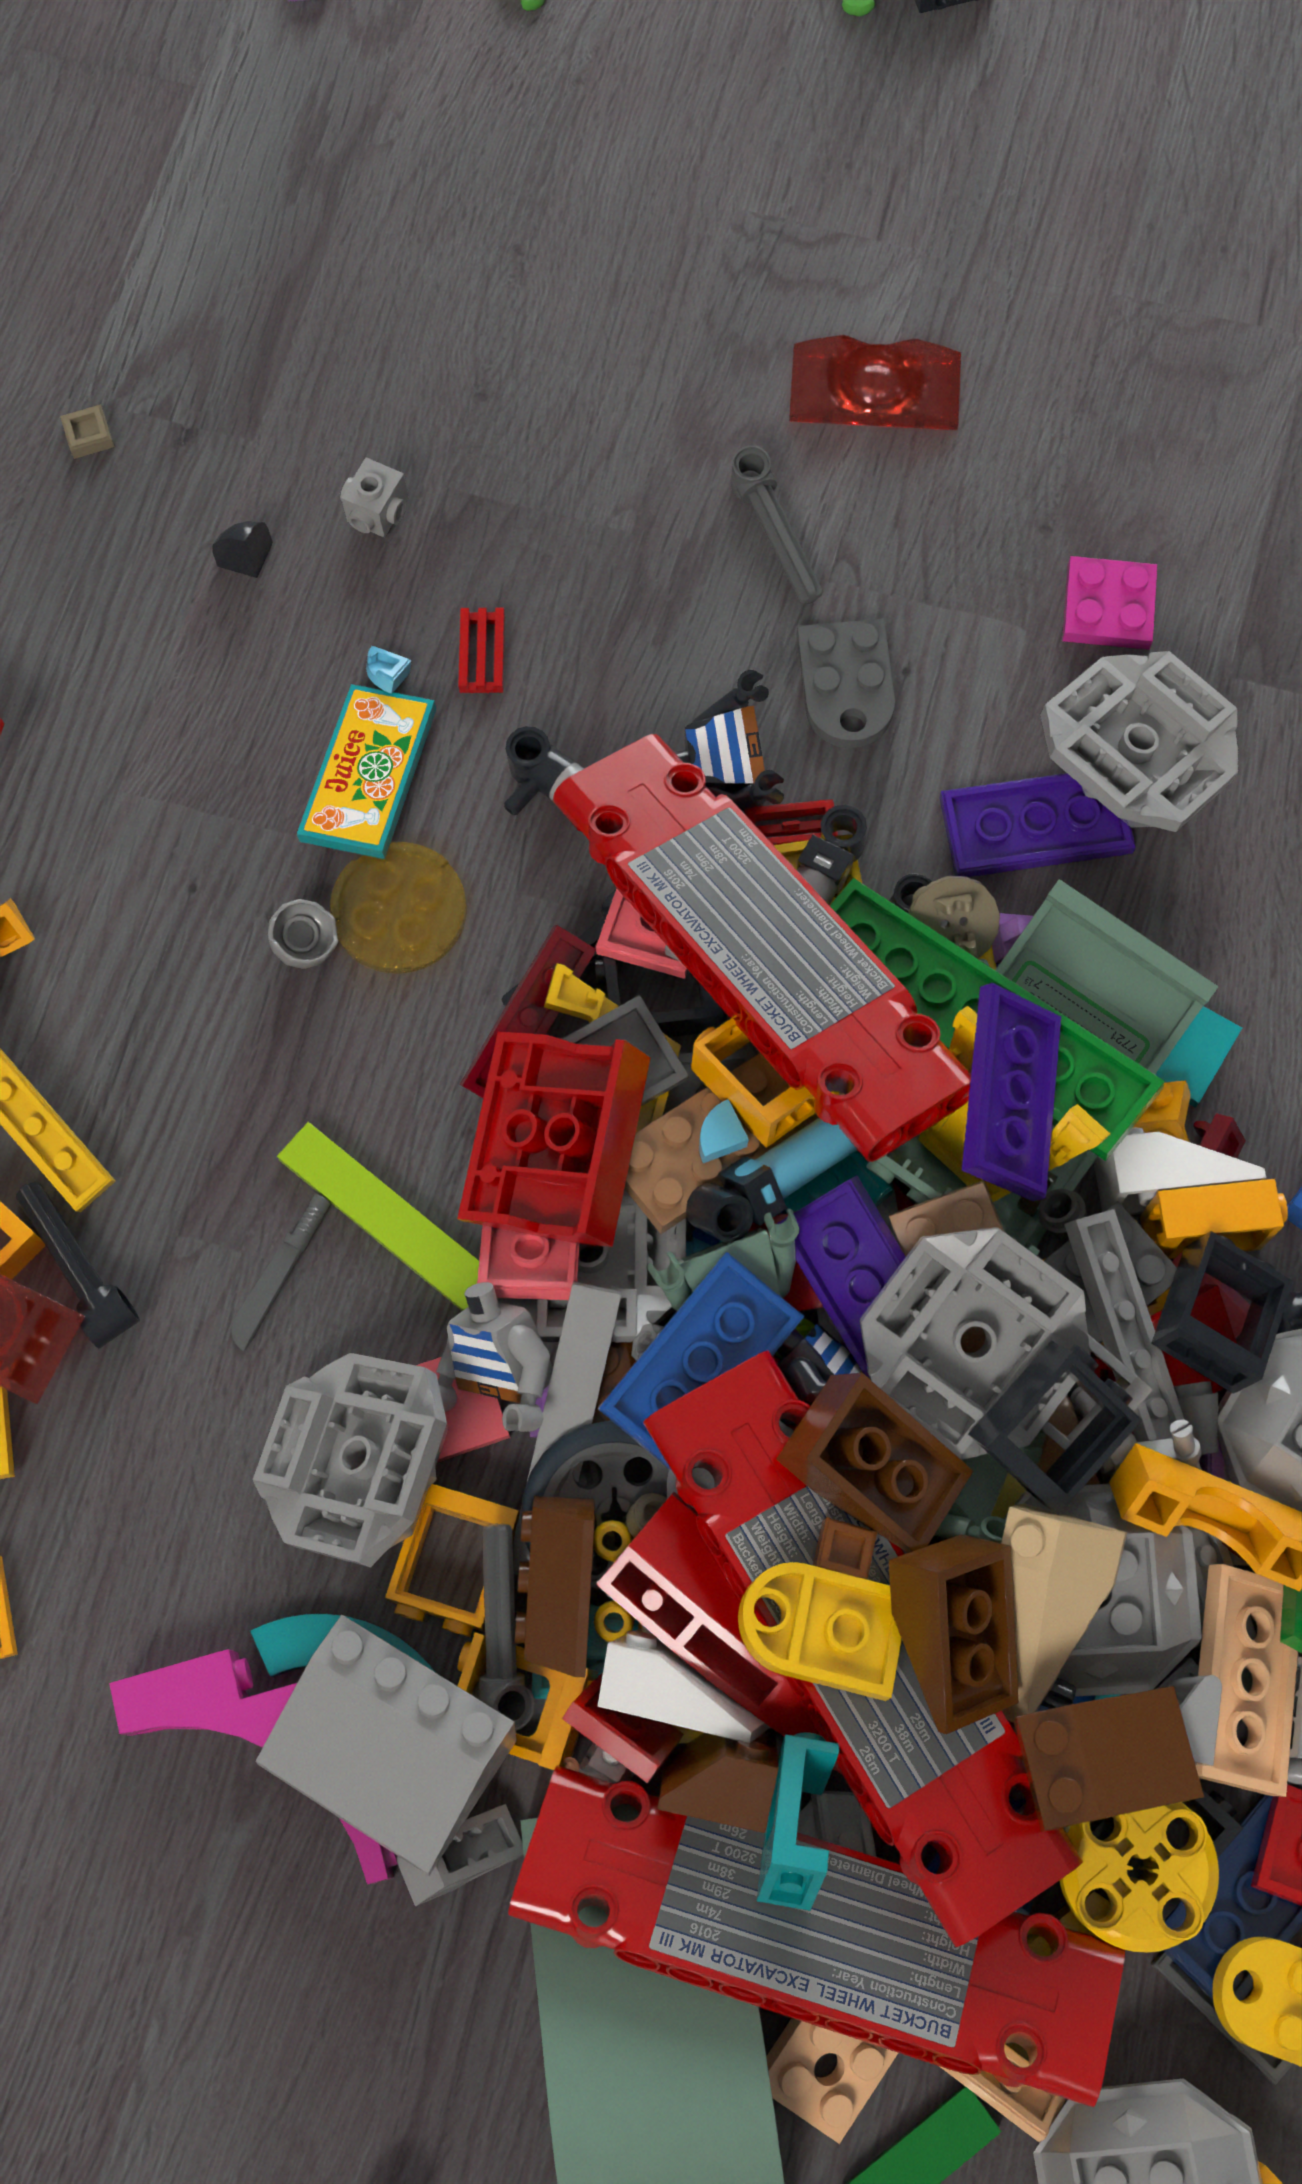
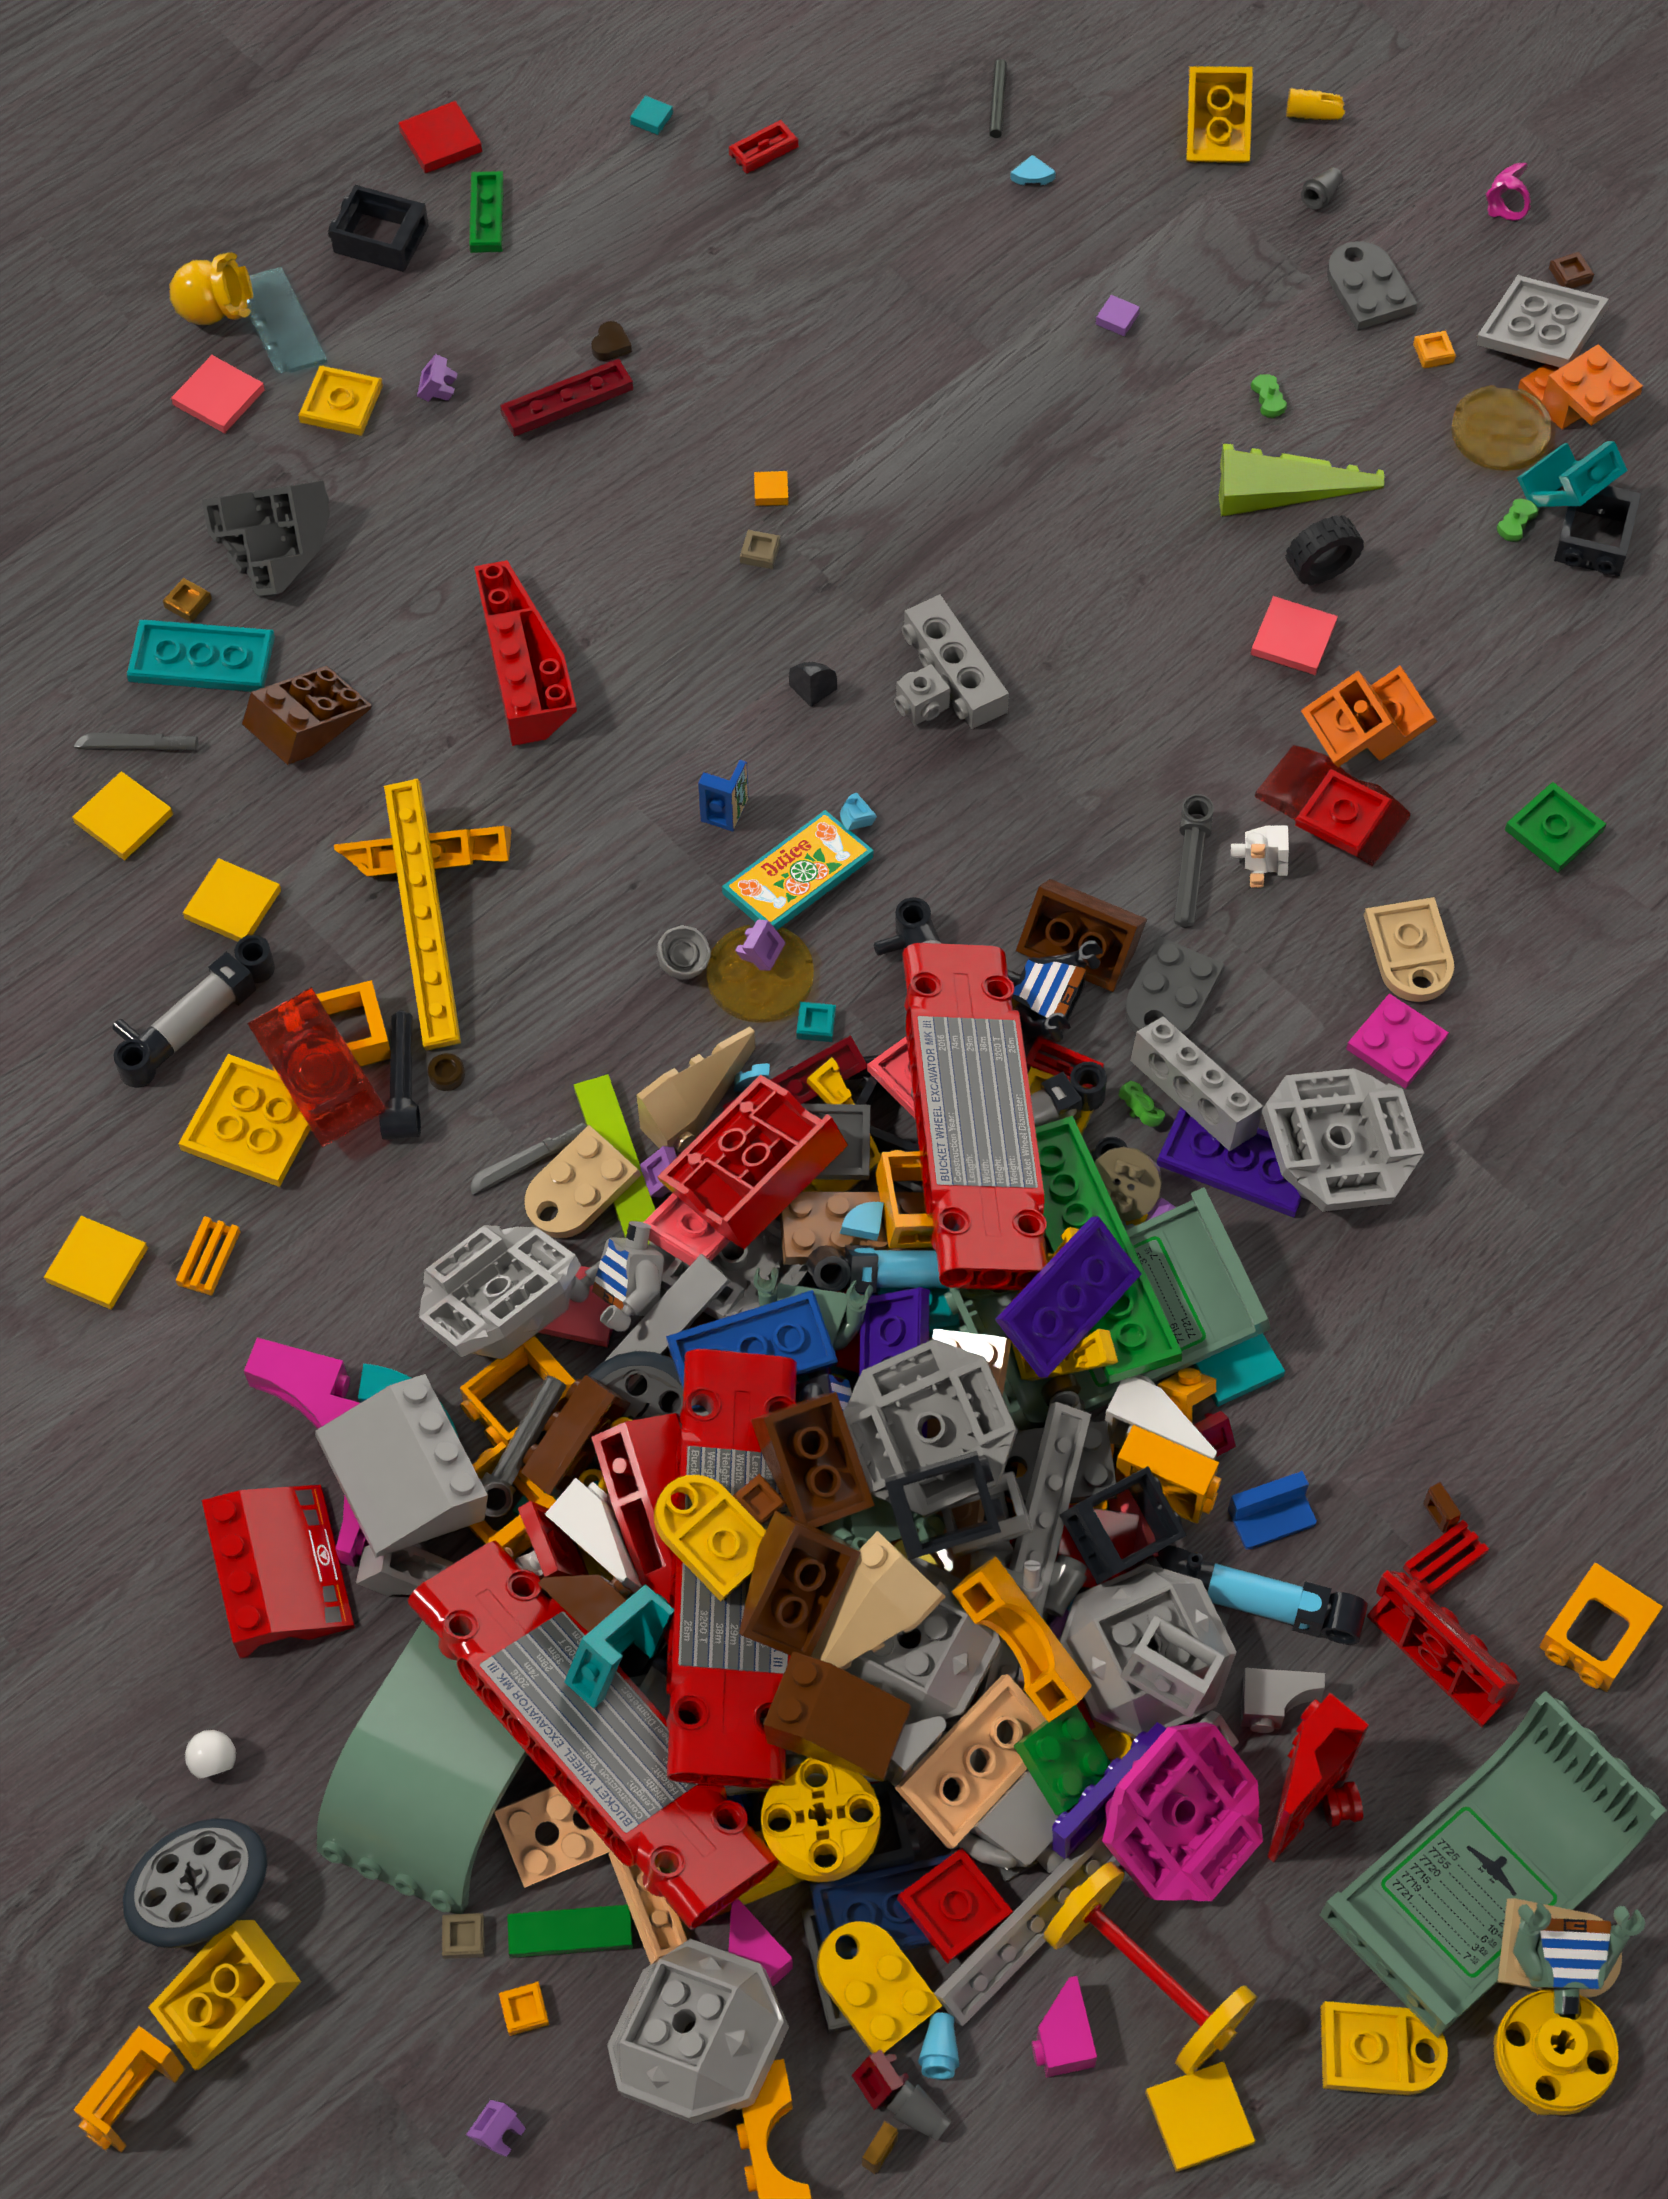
camera: 30 degrees right, 10 degrees down
red tile [458,608,505,693] -> none
none -> red piece [202,1485,355,1659]
none -> dark brown tile [428,1053,465,1091]
none -> tan plate [525,1125,641,1238]
none -> tan wedge [637,1026,755,1153]
none -> medium lavender tile [640,1146,677,1198]
none -> blue panel [698,760,749,832]
none -> dark pink slope [728,1899,793,1987]
none -> medium azure tile [734,1063,770,1092]
none -> medium lavender tile [735,920,785,971]
none -> light orange tile [754,471,788,506]
none -> teal tile [796,1002,836,1042]
none -> light grey brick [902,595,1009,729]
none -> reddish brown slope [1016,879,1147,992]
none -> bright green piece [1119,1081,1165,1127]
none -> light grey brick [1130,1016,1263,1151]
none -> lime wedge [1219,444,1384,517]
none -> white piece [1231,826,1289,887]
none -> coral tile [1251,596,1338,675]
none -> black tyre [1285,515,1364,585]
none -> red tile [1295,769,1392,857]
none -> orange bracket [1301,666,1438,767]
none -> tan plate [1364,897,1454,1002]
none -> green plate [1505,782,1606,873]

